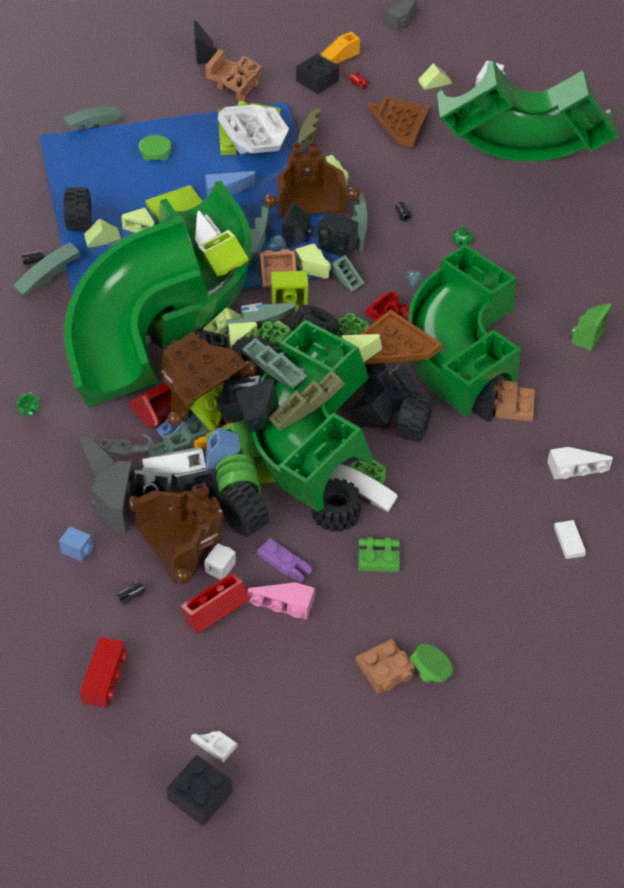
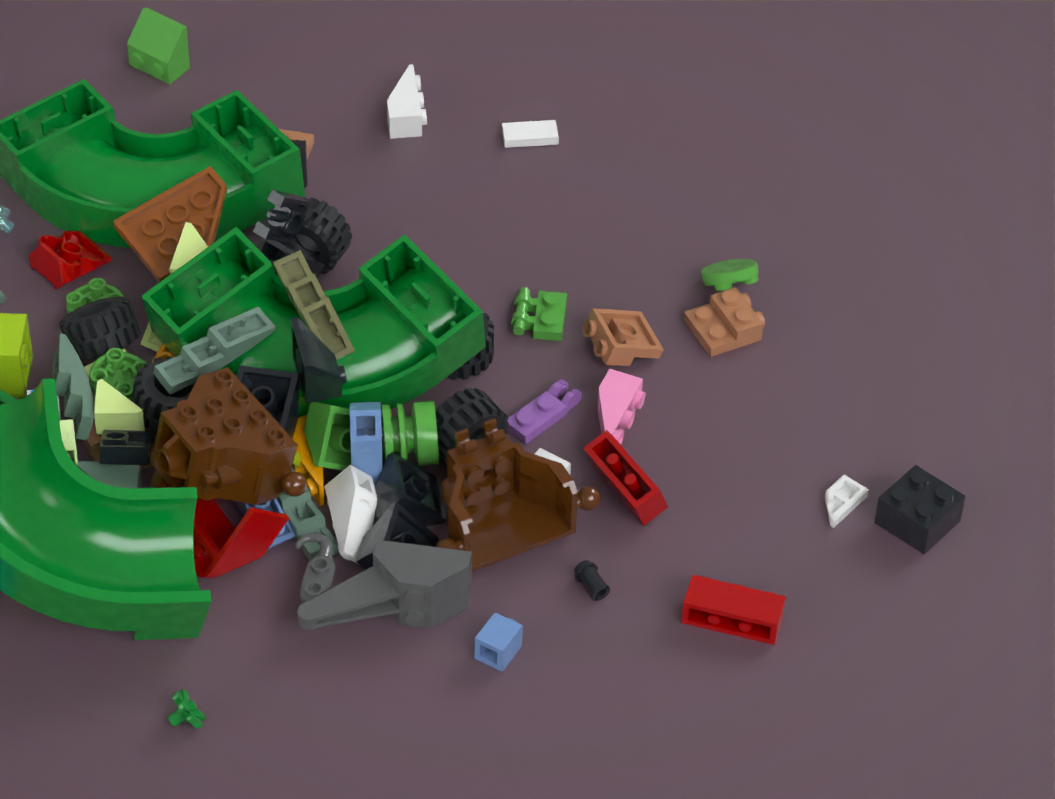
camera: 85 degrees left, 5 degrees down
none -> nougat plate [583,308,664,366]

